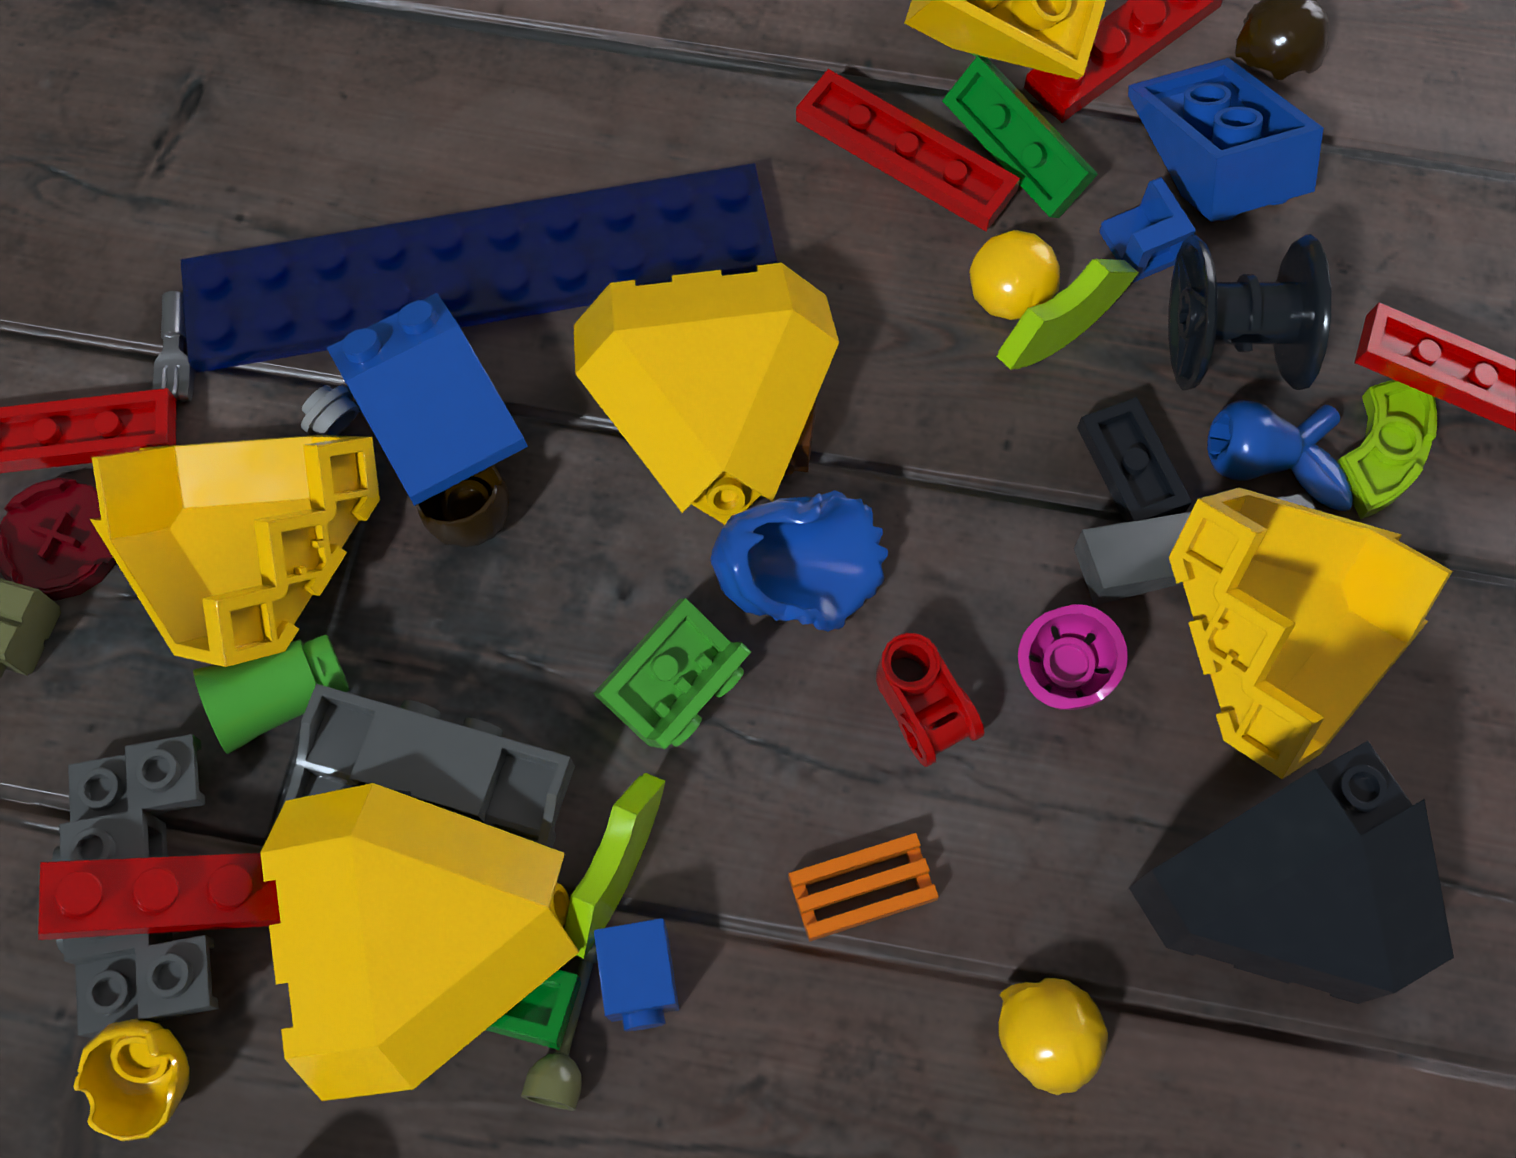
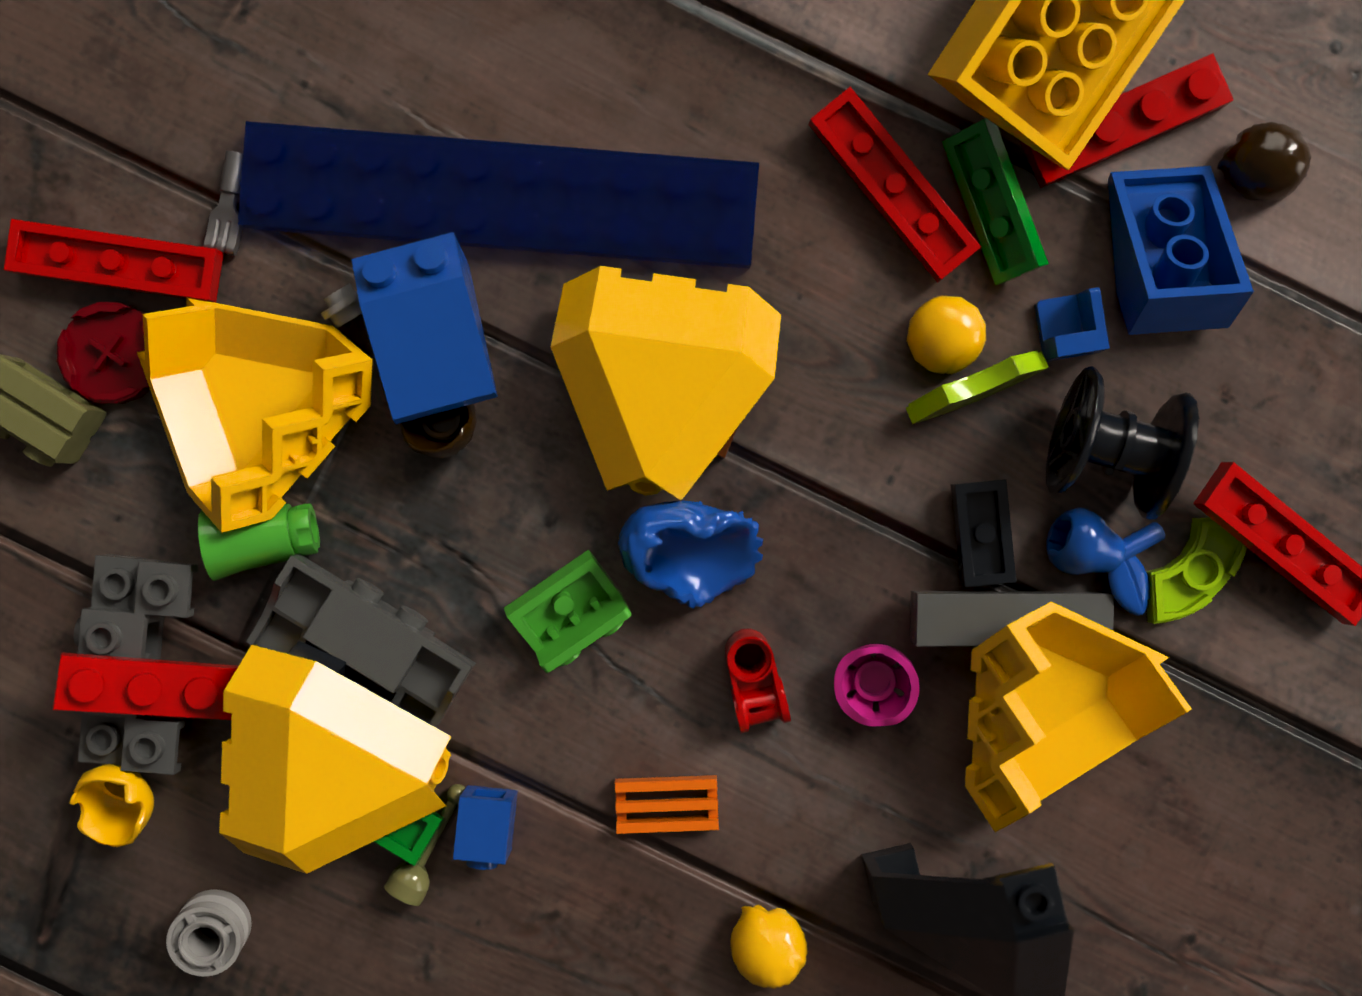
camera: 15 degrees right, 20 degrees up
lime tile [564,772,666,959] -> none

